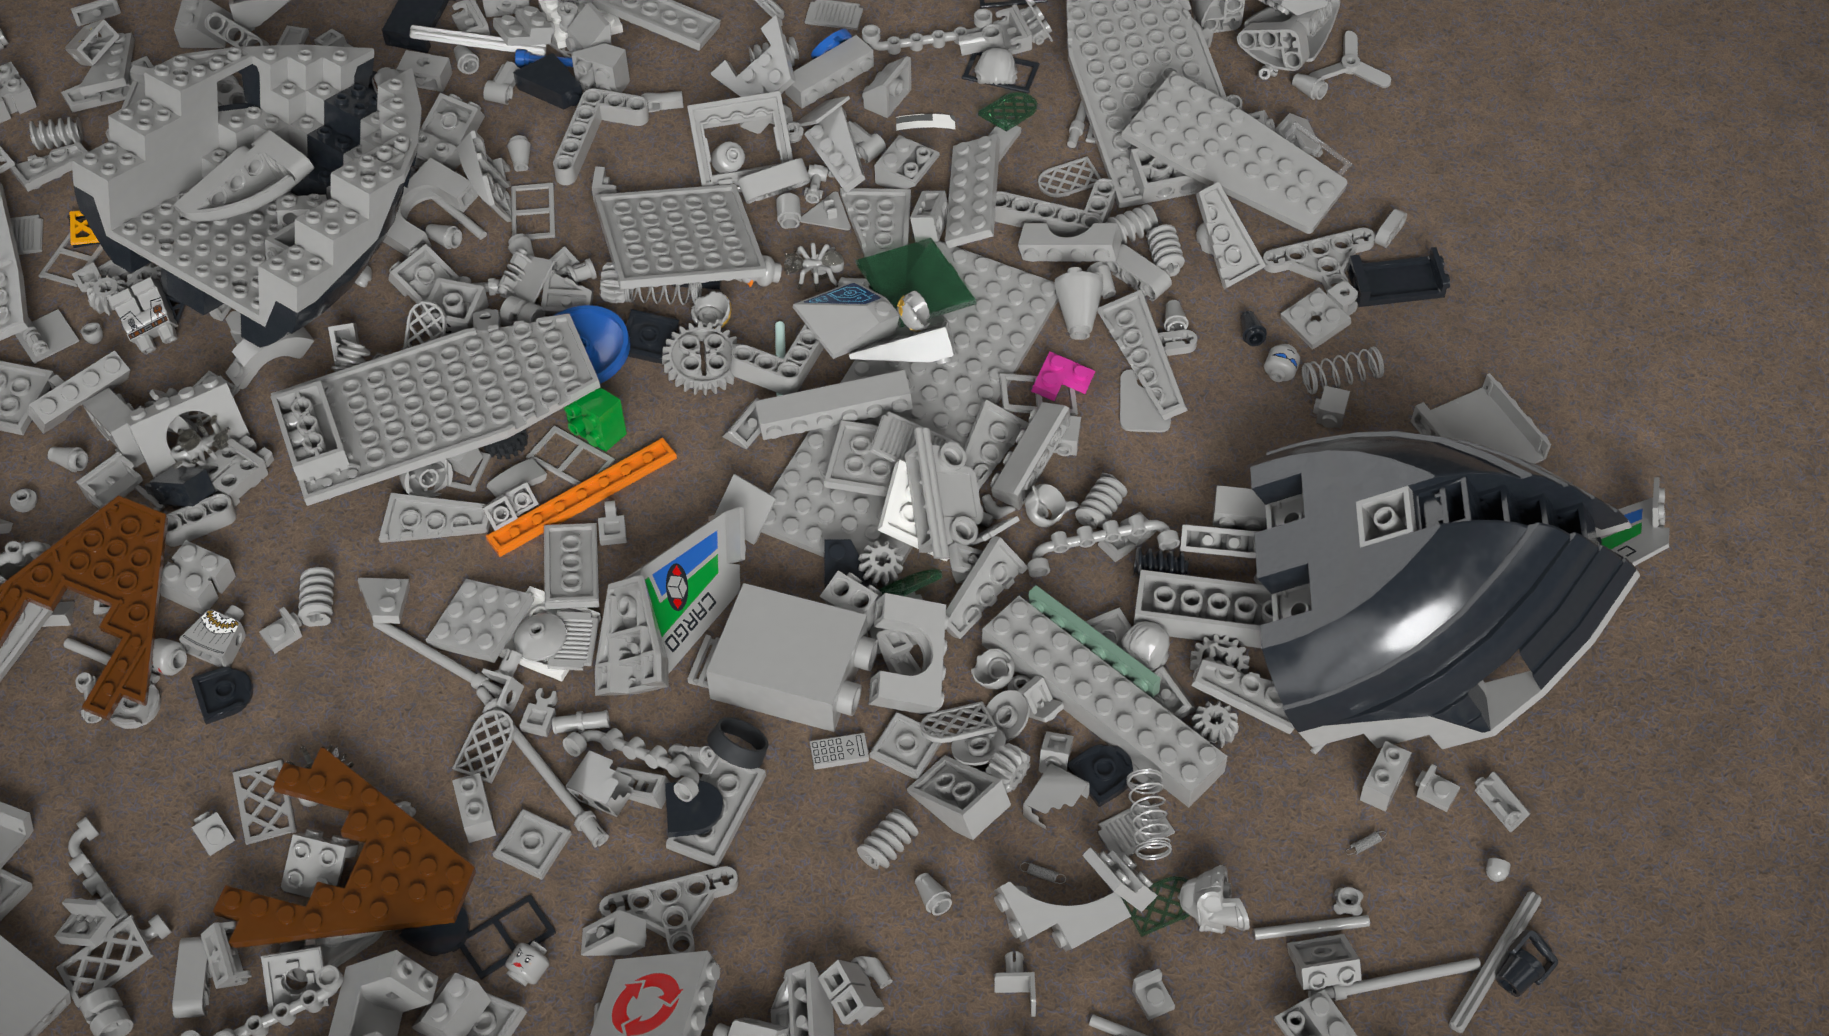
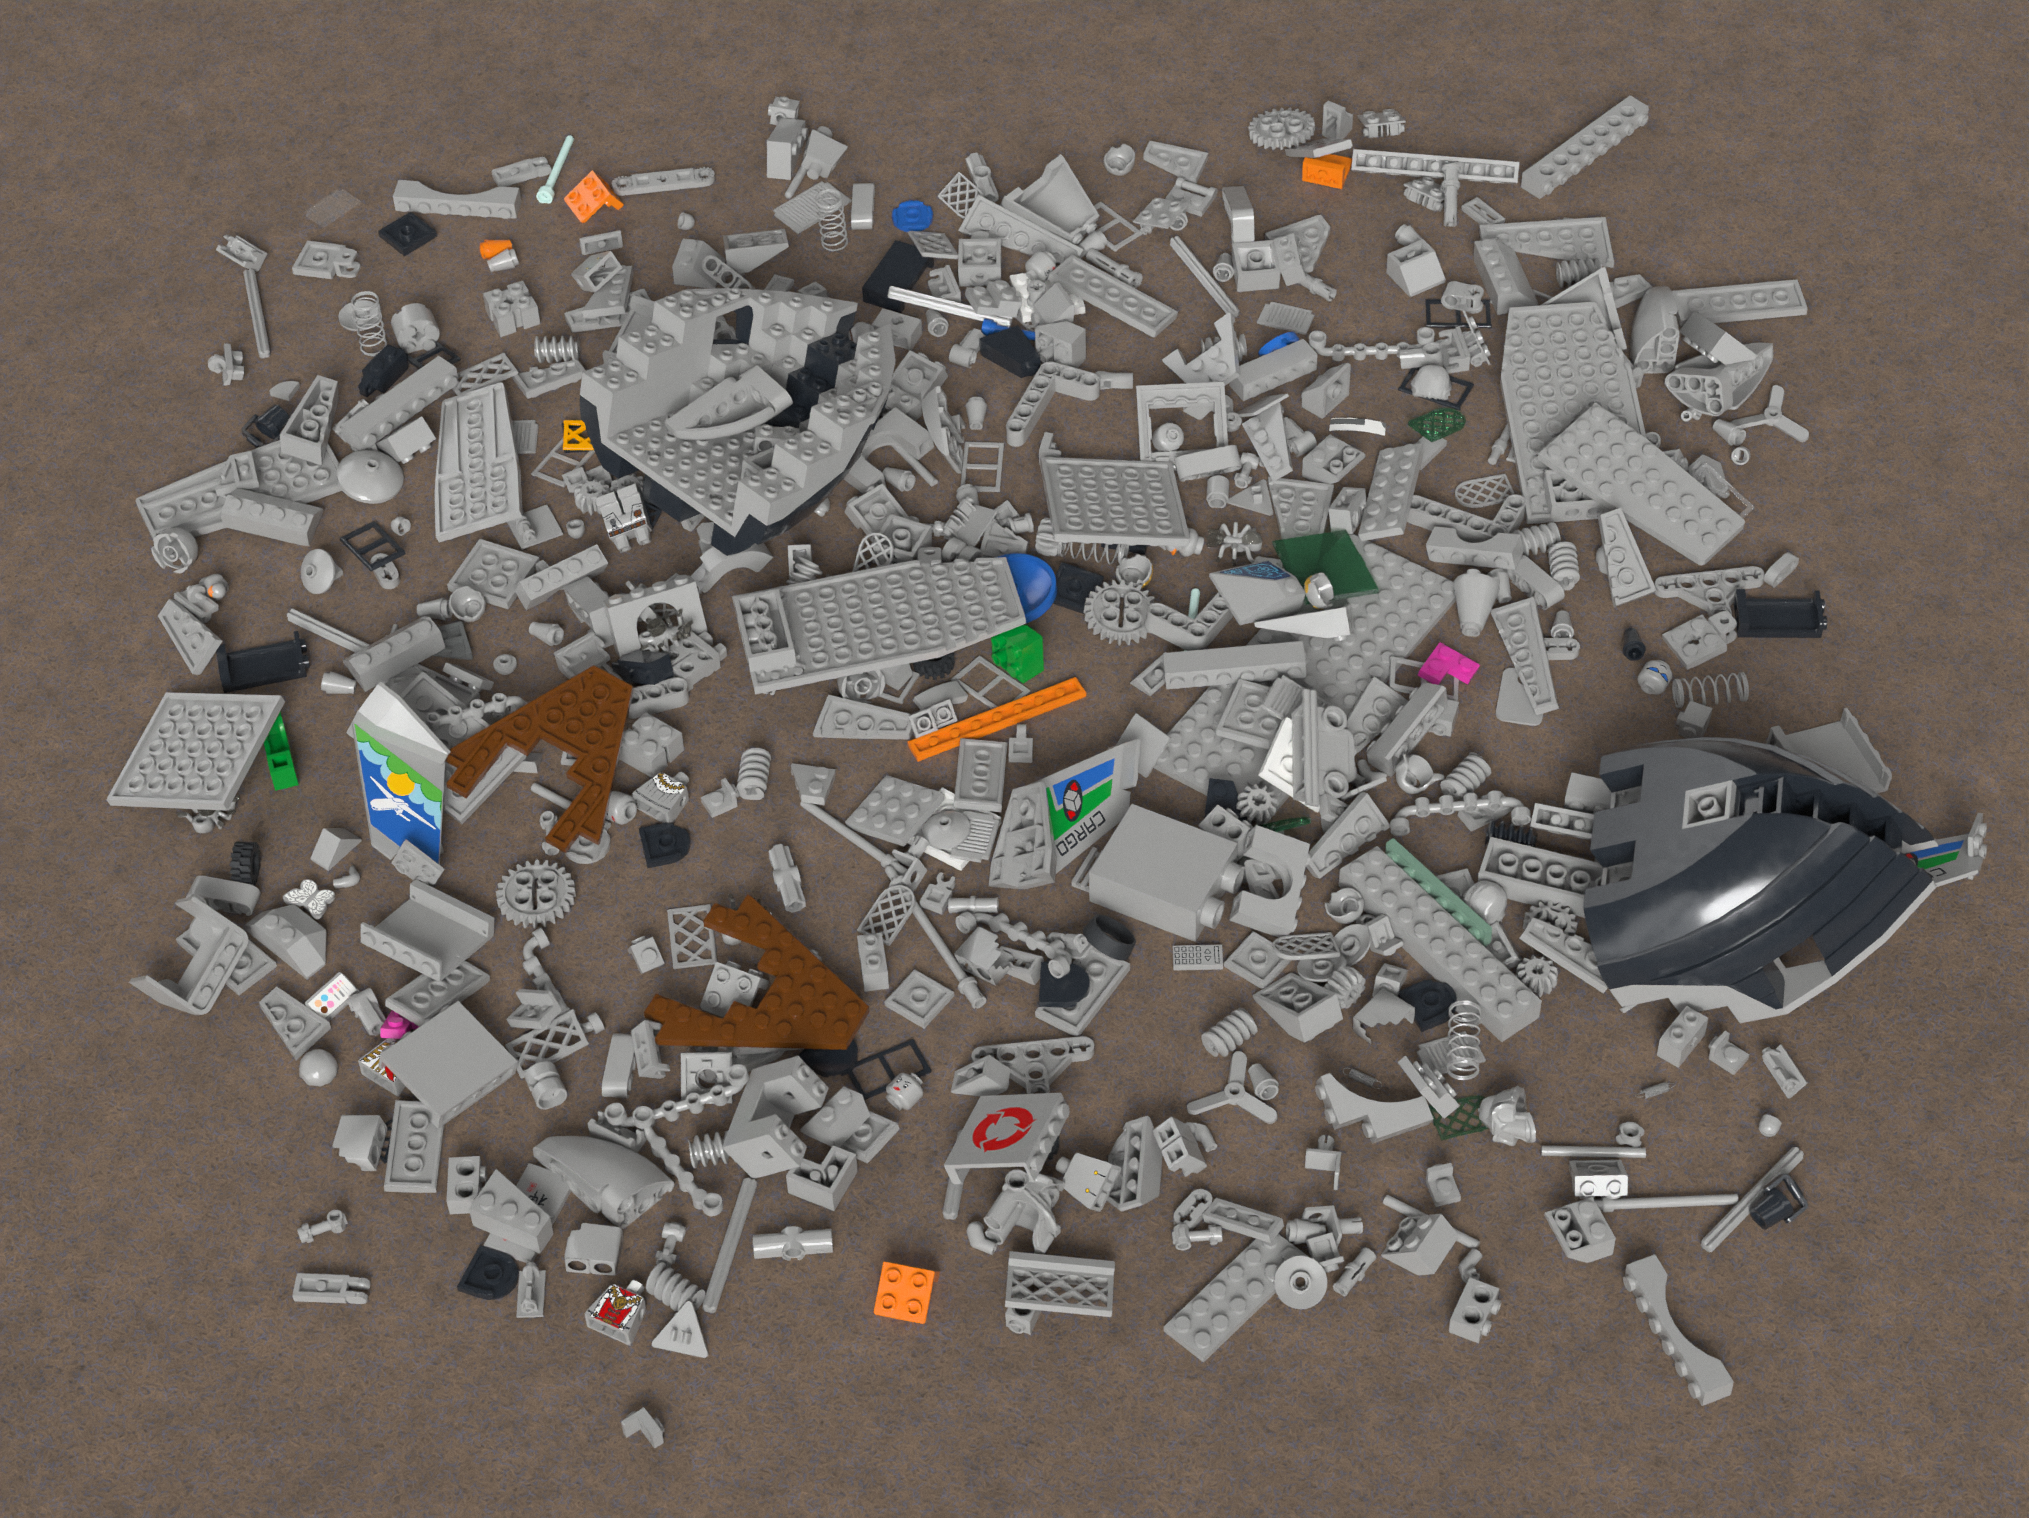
camera: 10 degrees right, 5 degrees down
none -> light grey gear [496,860,576,929]
none -> light grey piece [768,844,806,913]
none -> light grey piece [1187,1051,1278,1124]
none -> light grey hinge [1731,446,1751,465]

